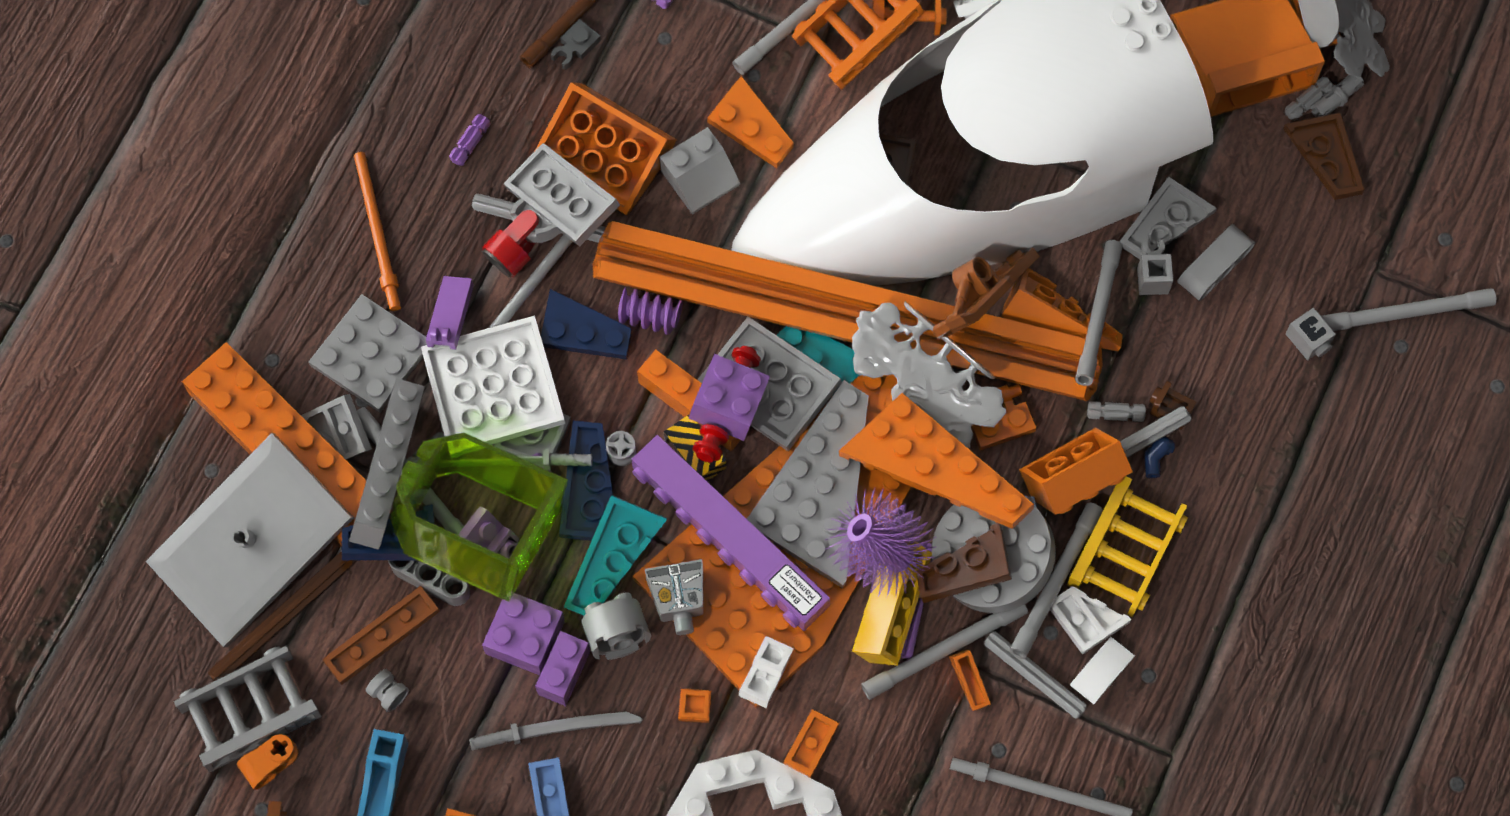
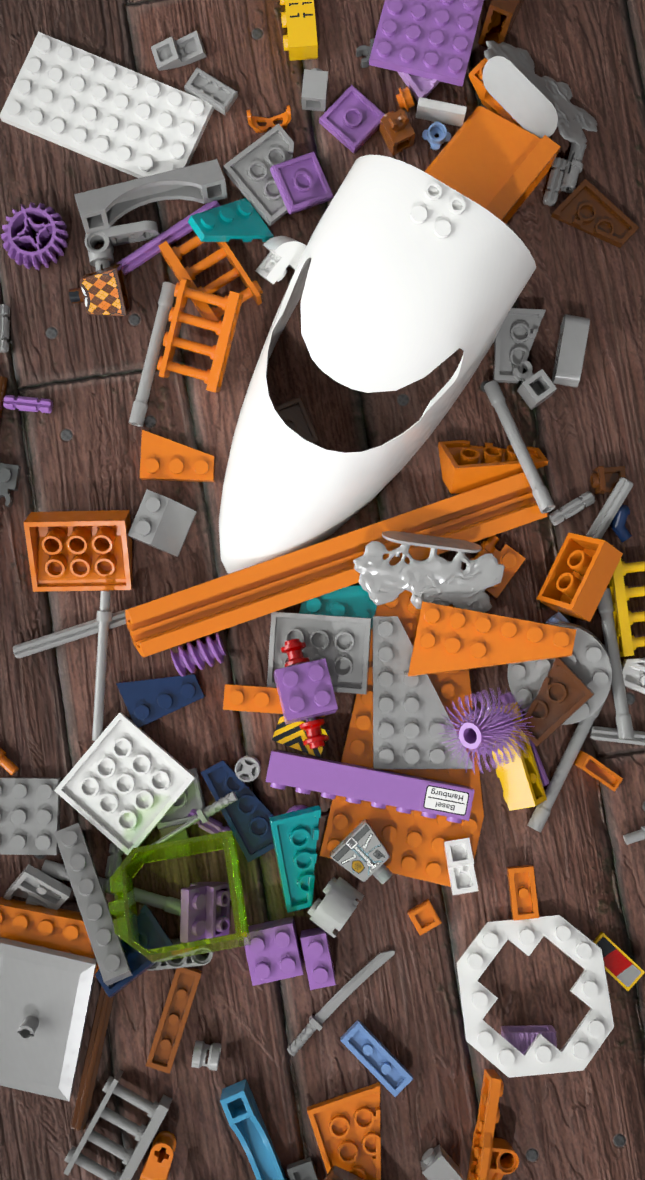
camera: 30 degrees left, 15 degrees up
medium lavender hinge [426,276,474,350] -> none
light grey plate [482,143,620,278] -> none
dark orange piece [933,247,1040,339] -> none

